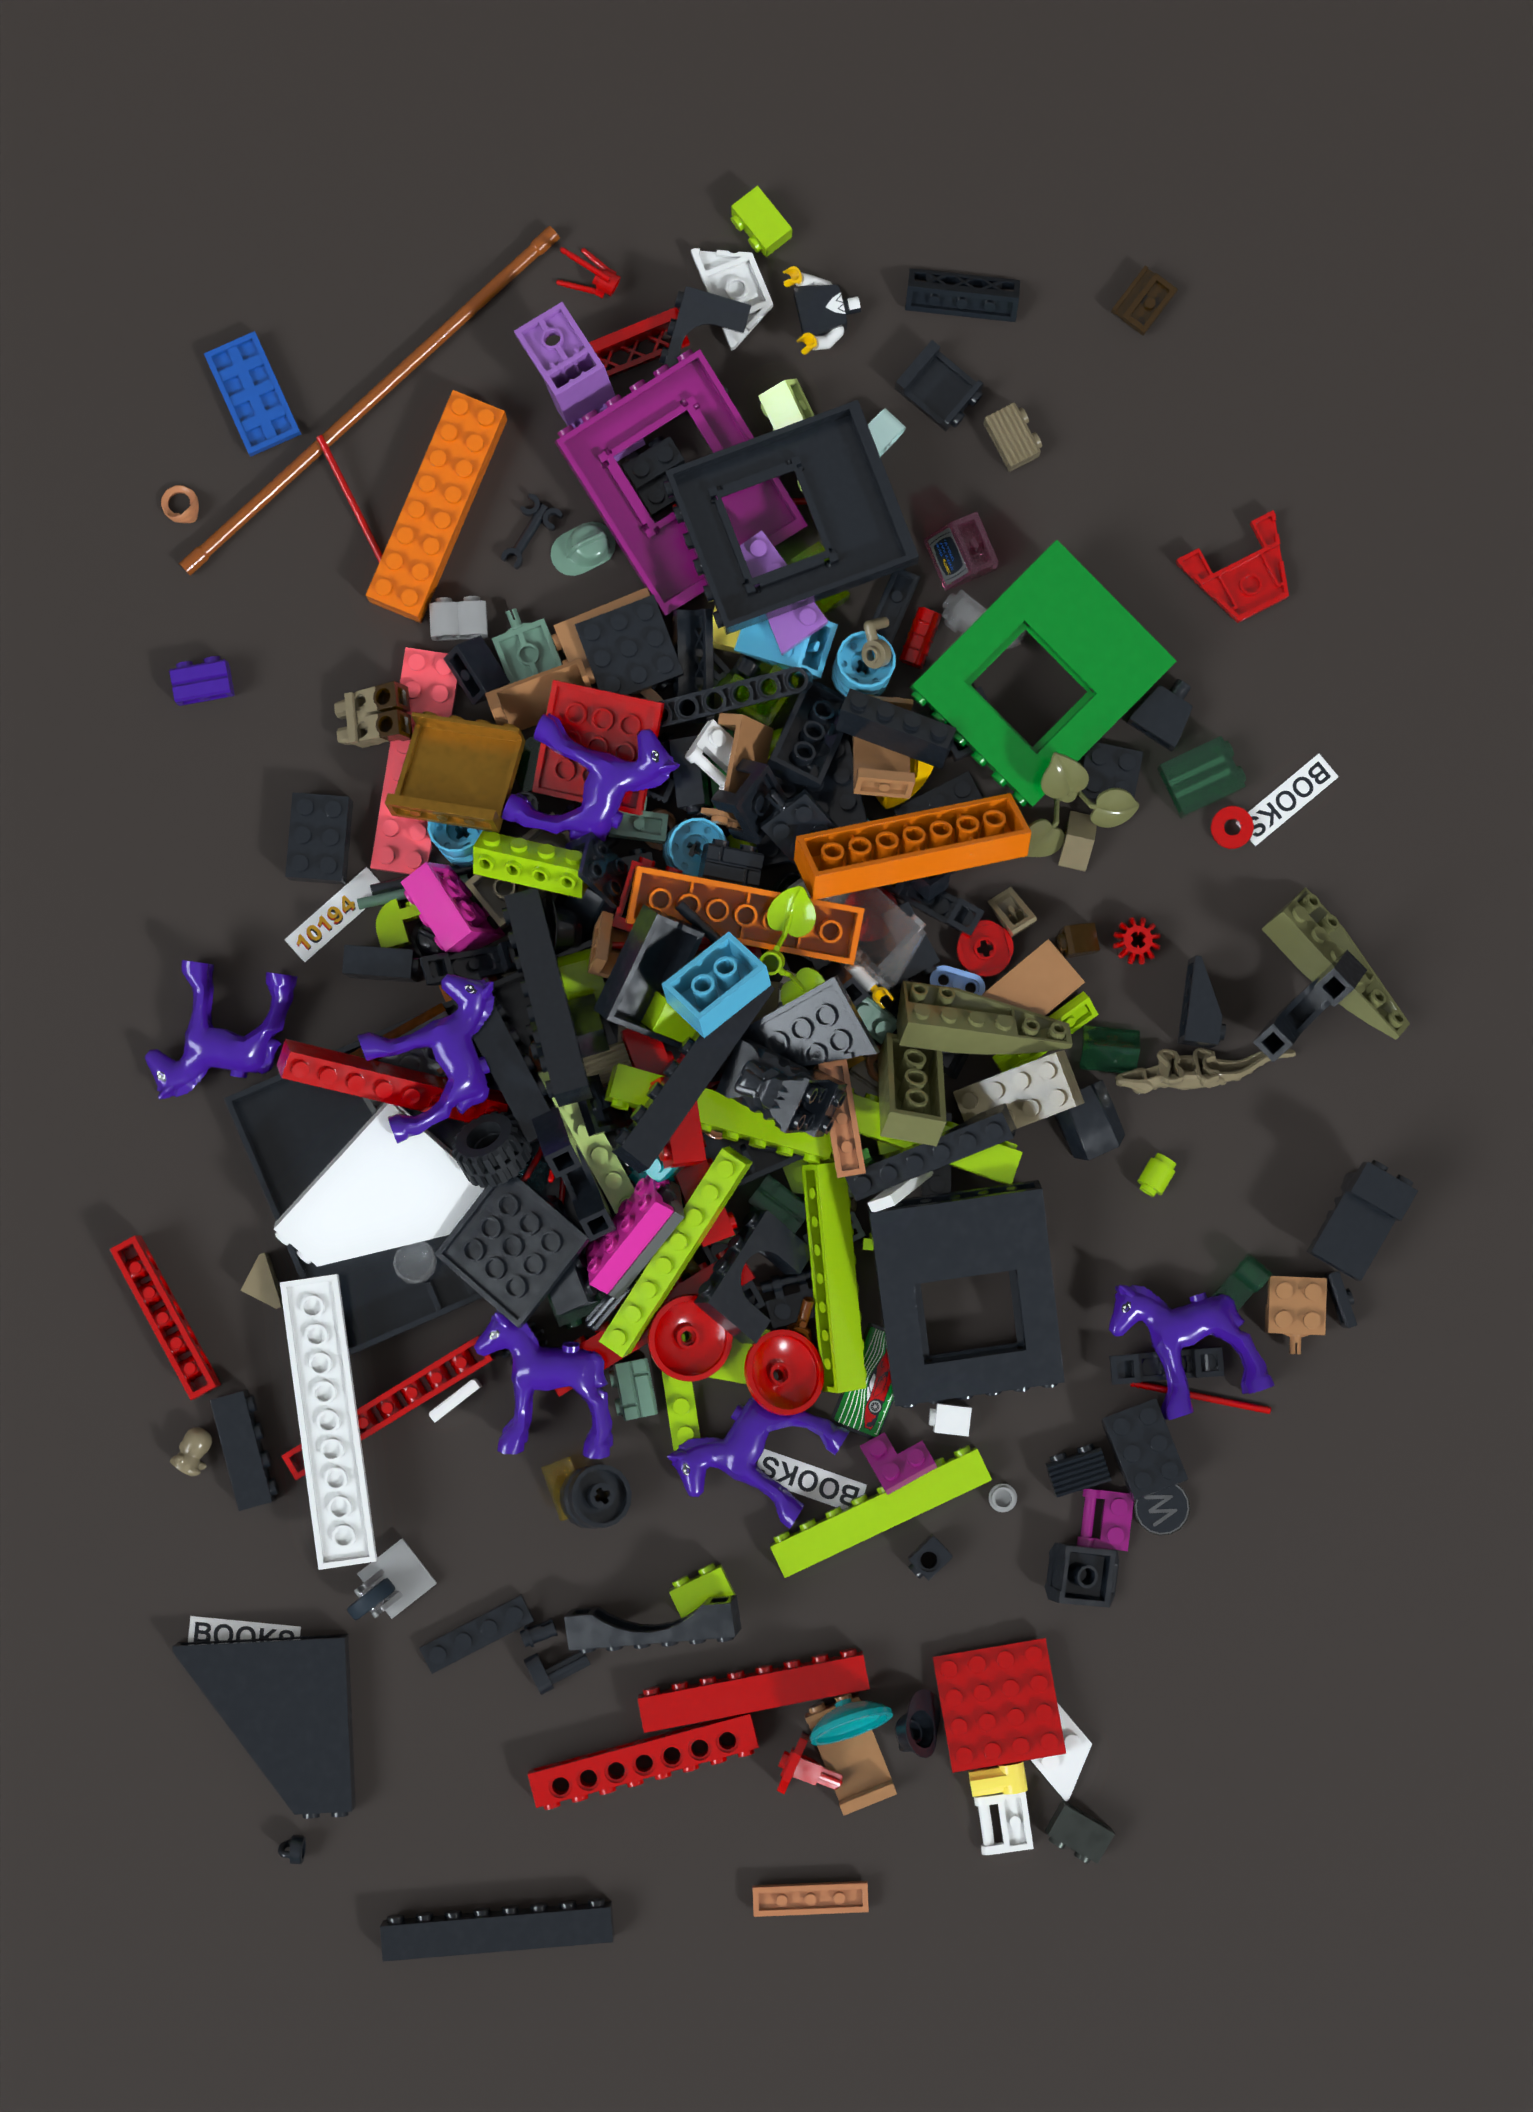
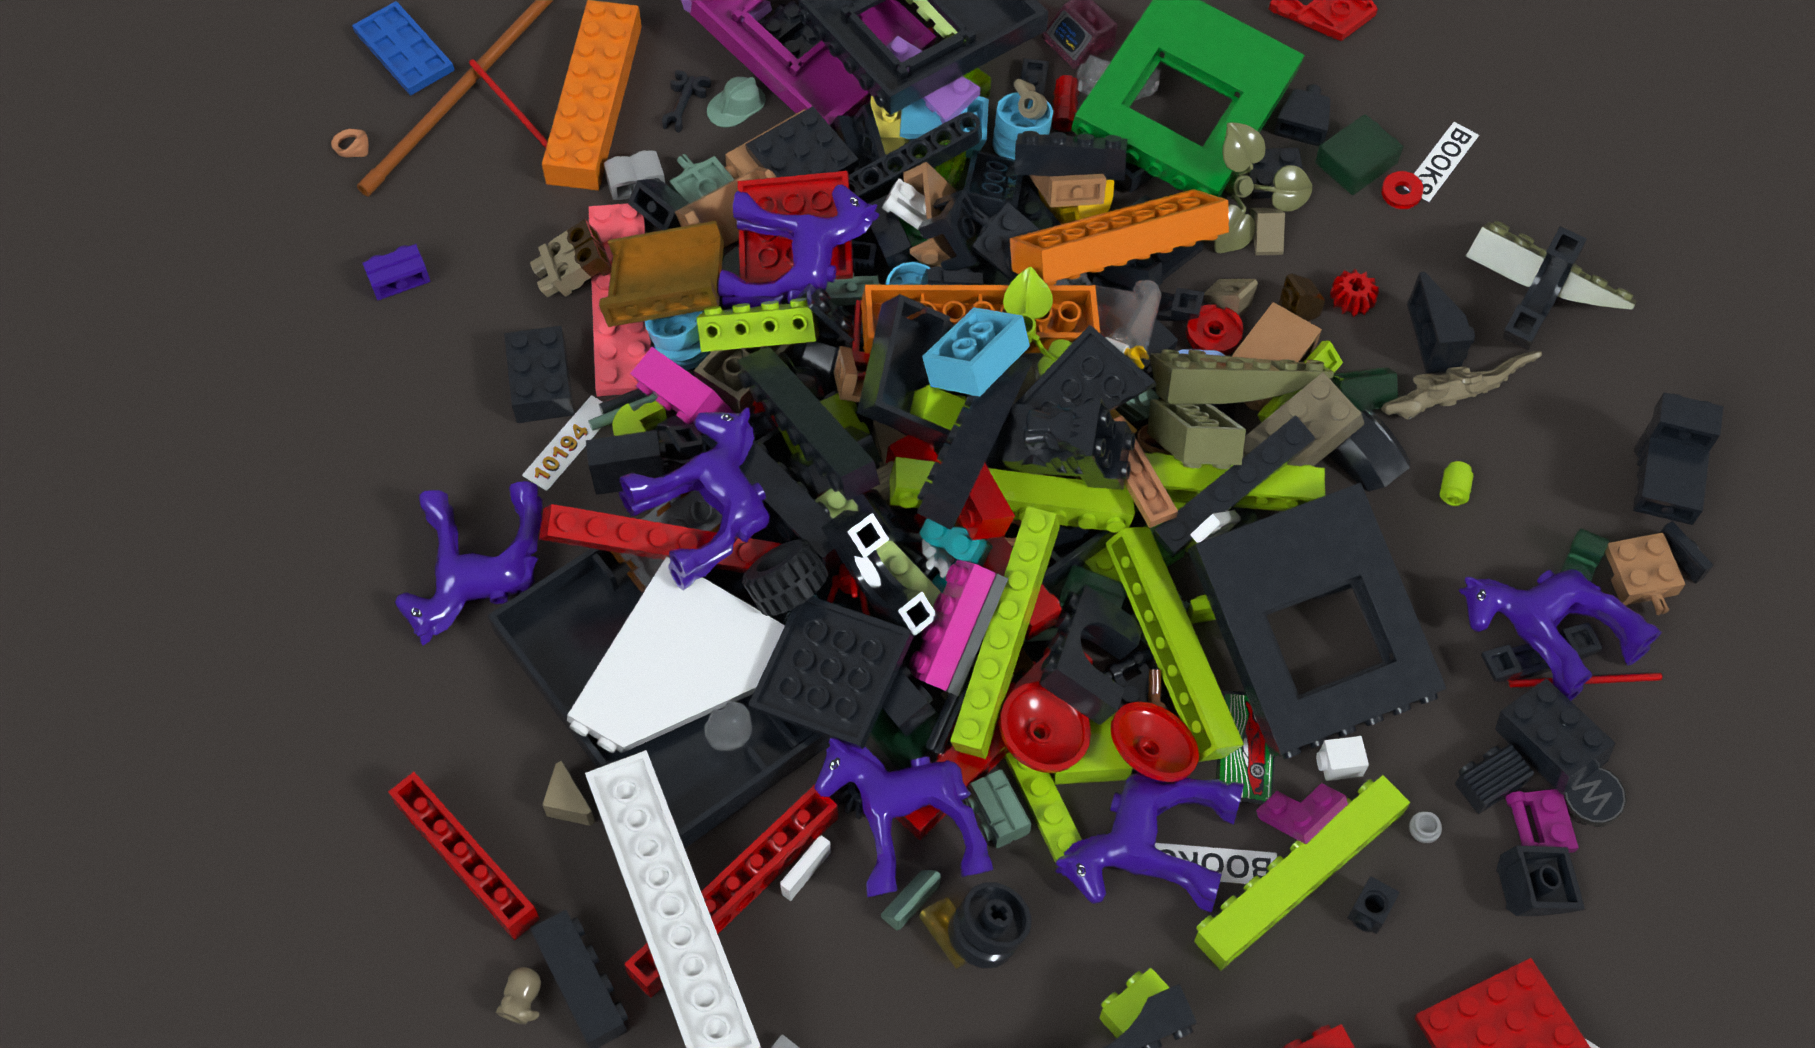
camera: 15 degrees left, 25 degrees down
none -> sand green slope [881,870,941,931]

